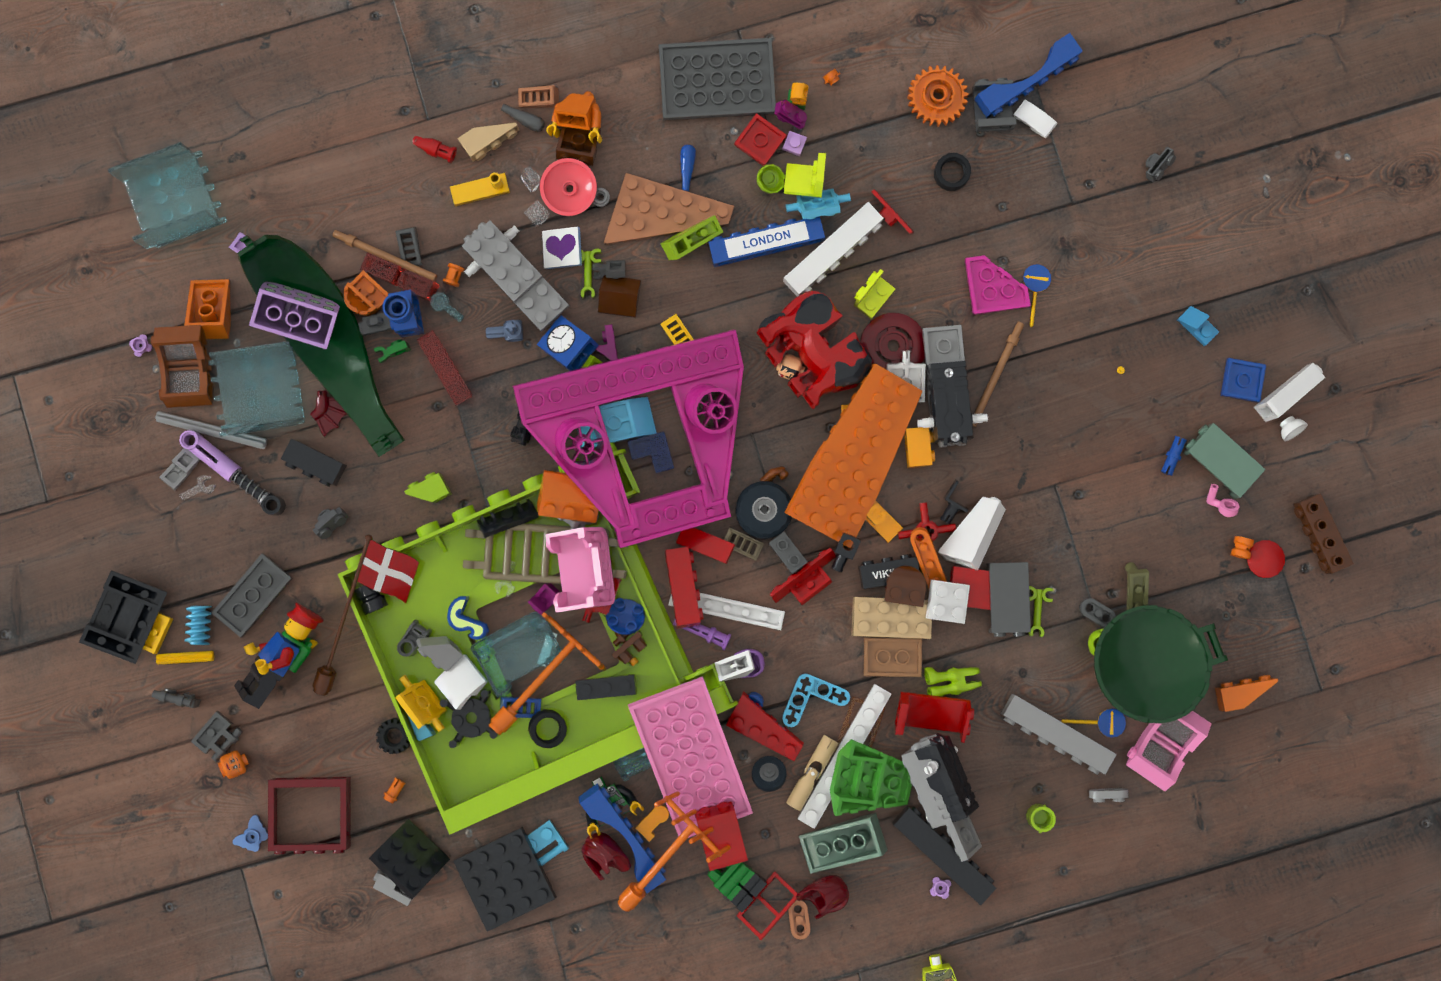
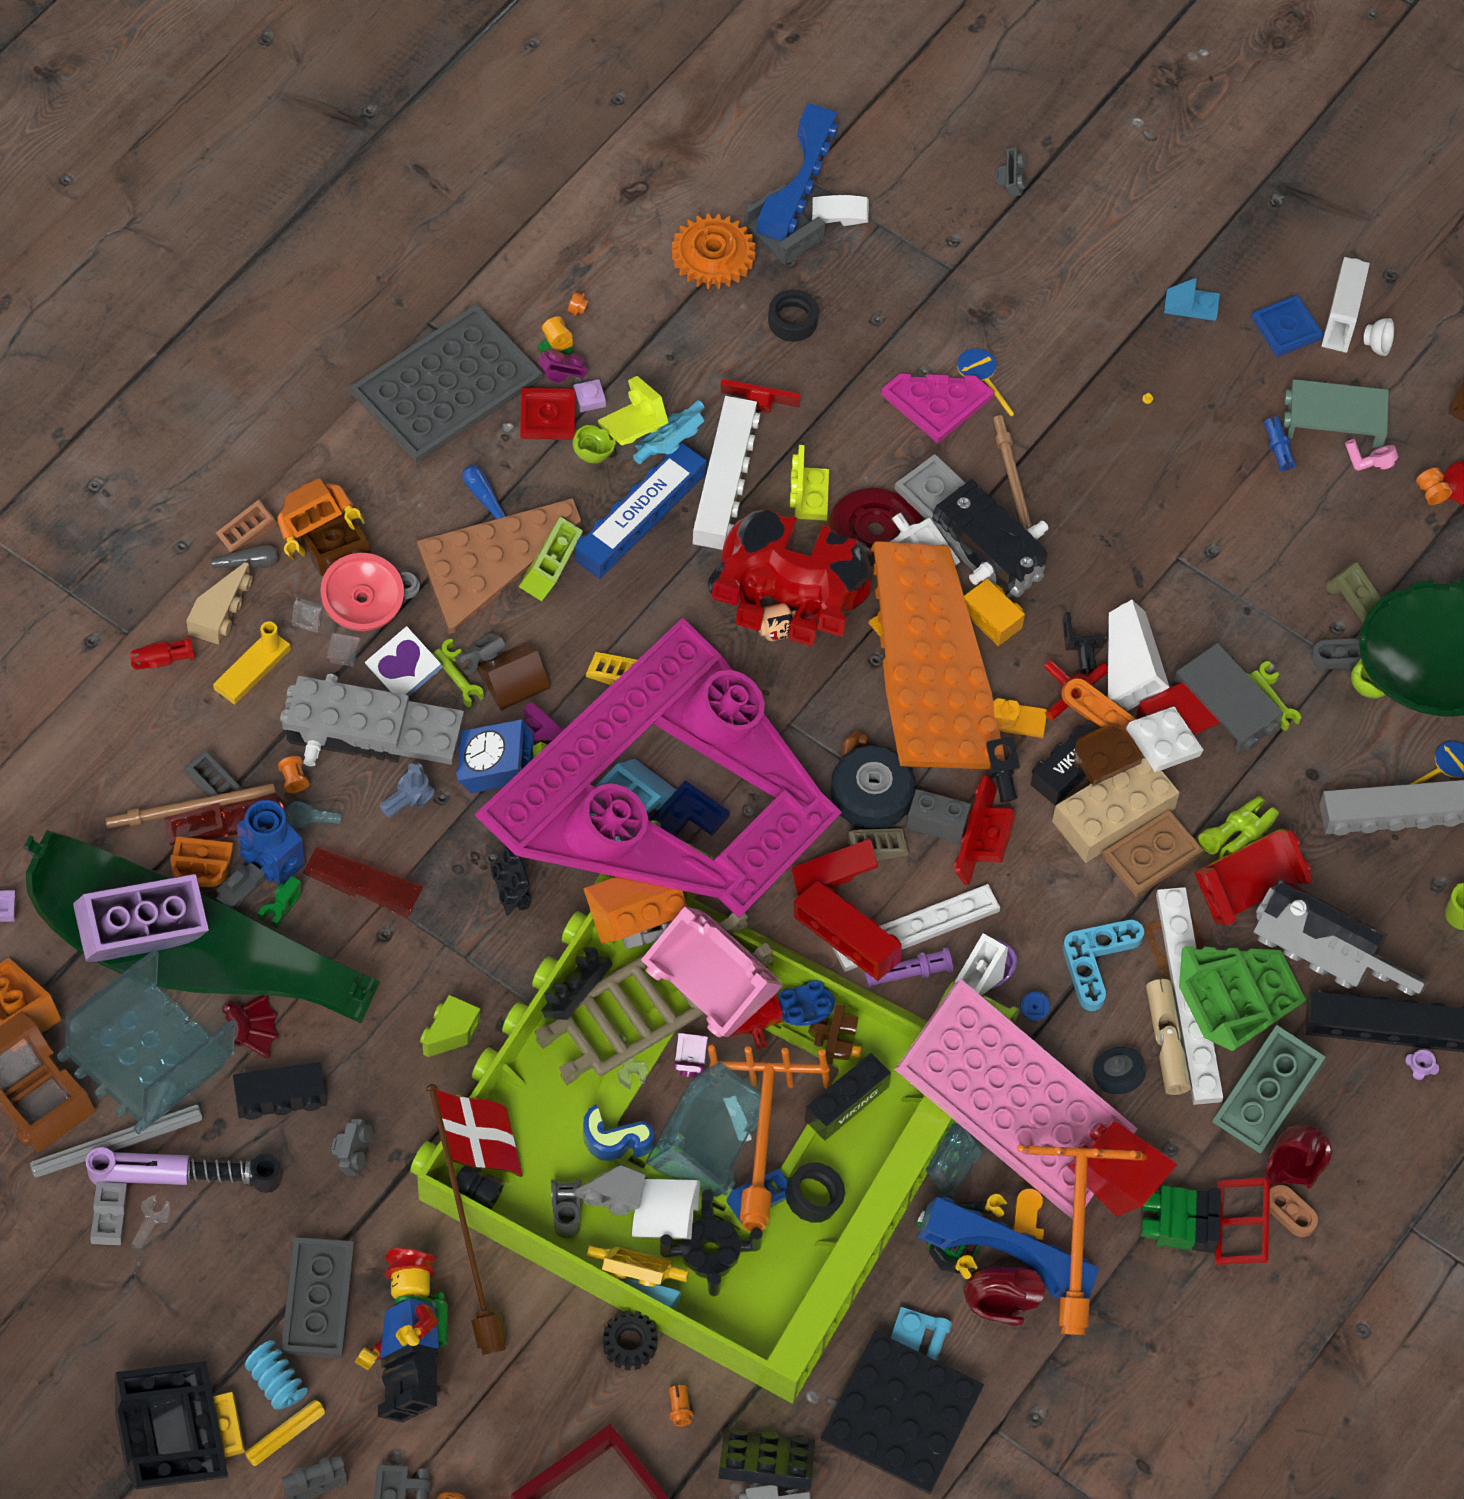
camera: 40 degrees left, 25 degrees down
red wing [726,691,804,761] -> none

